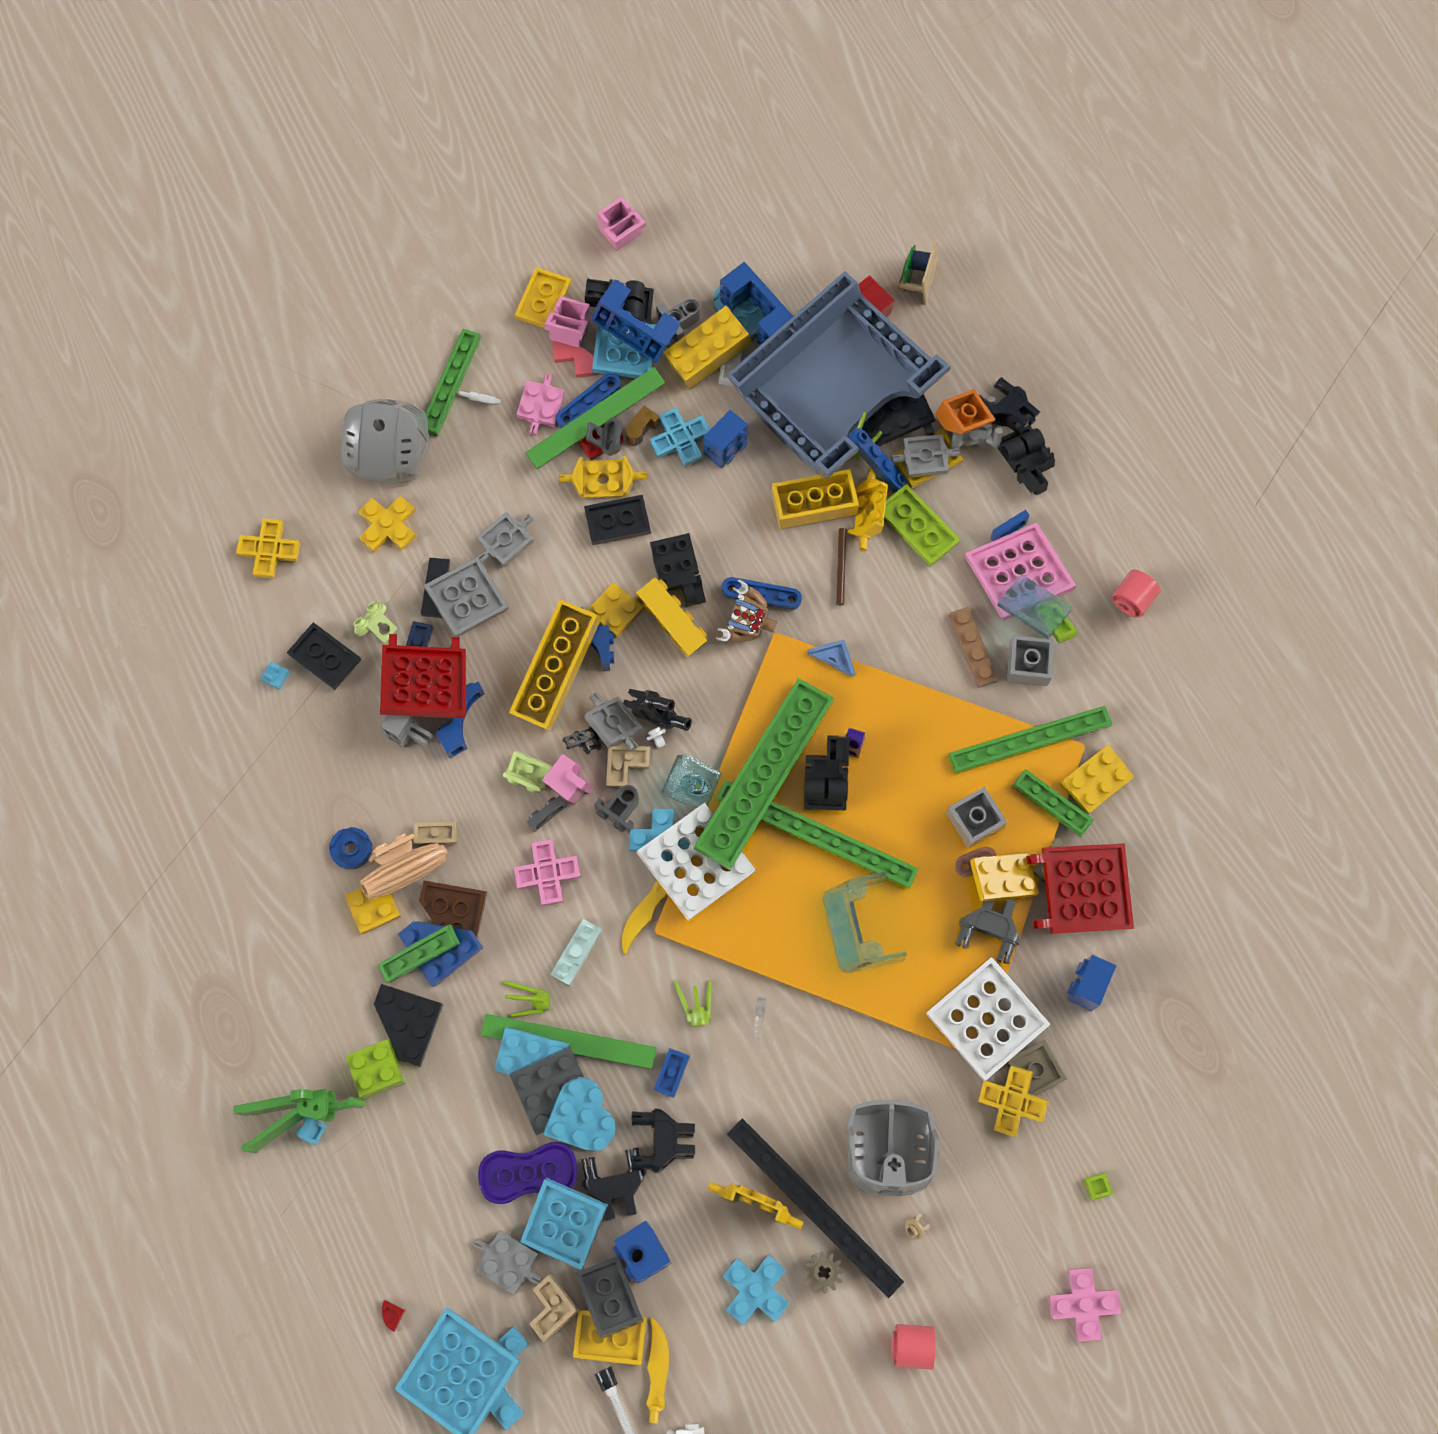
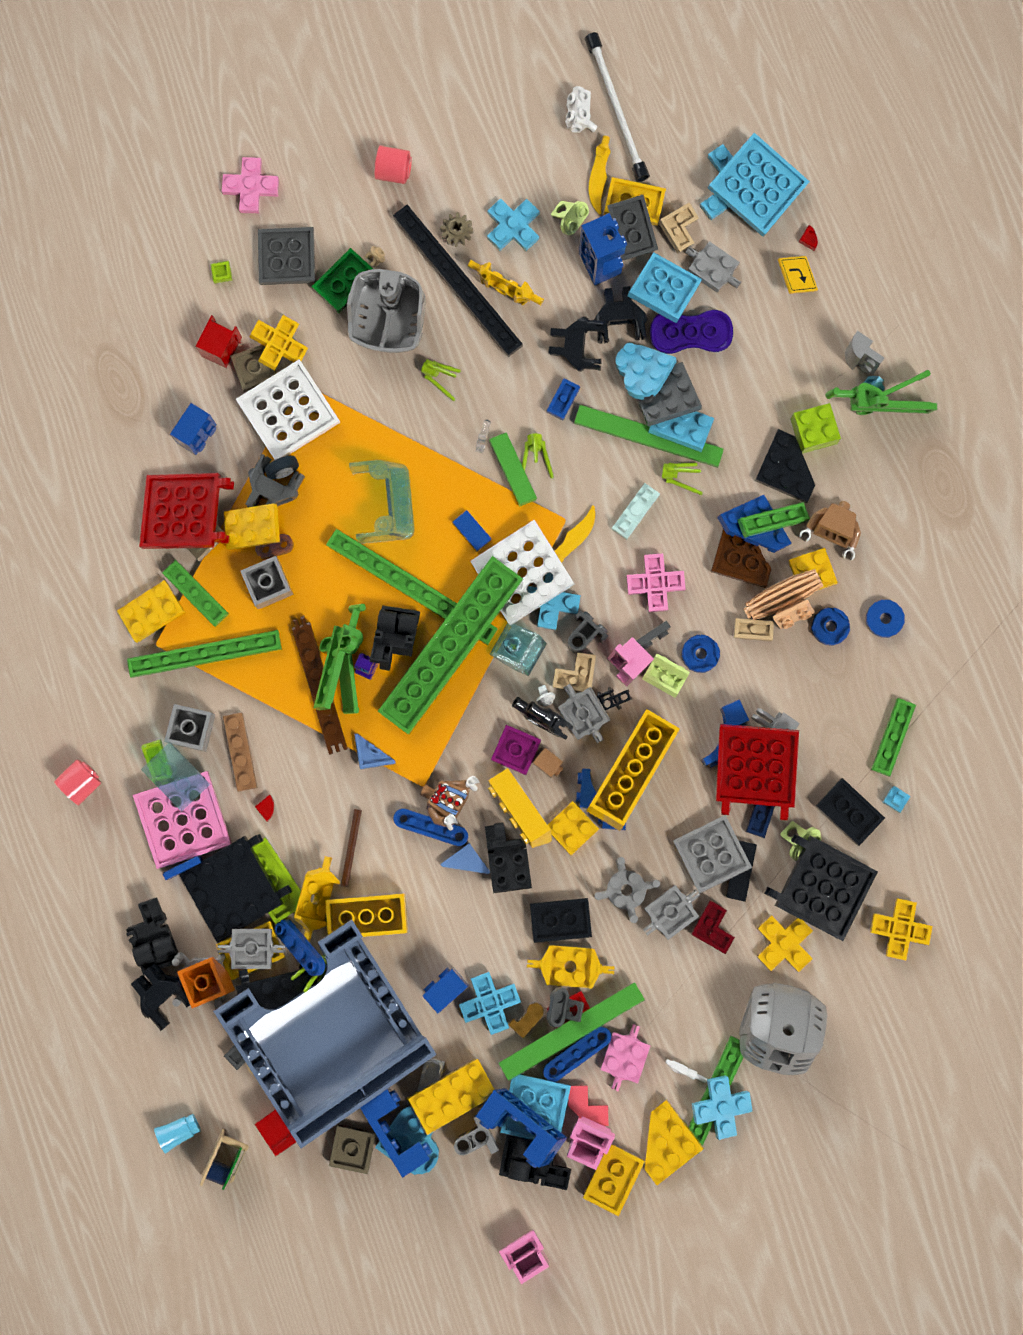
camera: 170 degrees left, 10 degrees up
none -> medium azure plant [154,1114,201,1154]
none -> black plate [180,834,293,943]
none -> red piece [195,315,242,368]
none -> red tile [255,795,274,822]
none -> dark grey plate [258,227,316,285]
none -> black wheel [265,456,299,479]
none -> reddish brown hinge [292,616,348,755]
none -> green plate [312,248,373,313]
none -> bright green piece [314,604,366,714]
none -> dark tan plate [329,1125,376,1174]
none -> lime plant [421,359,461,401]
none -> medium blue tile [440,843,490,874]
none -> blue tile [452,510,492,551]
none -> bright green tile [489,432,537,507]
none -> magenta plate [491,725,541,775]
none -> medium nougat brick [533,748,563,778]
none -> yellowish green bracket [551,201,589,235]
none -> light grey plate [594,857,660,923]
none -> yellow plate [645,1099,704,1185]
none -> blue tile [682,635,720,673]
none -> dark red plate [691,900,735,954]
none -> medium azure plate [691,1075,753,1140]
none -> black plate [764,834,878,941]
none -> yellow piece [777,256,818,294]
none -> medium nougat torso [799,501,861,560]
none -> light grey brick [845,330,884,375]
none -> blue tile [866,600,905,638]
none -> bright green tile [871,698,916,777]

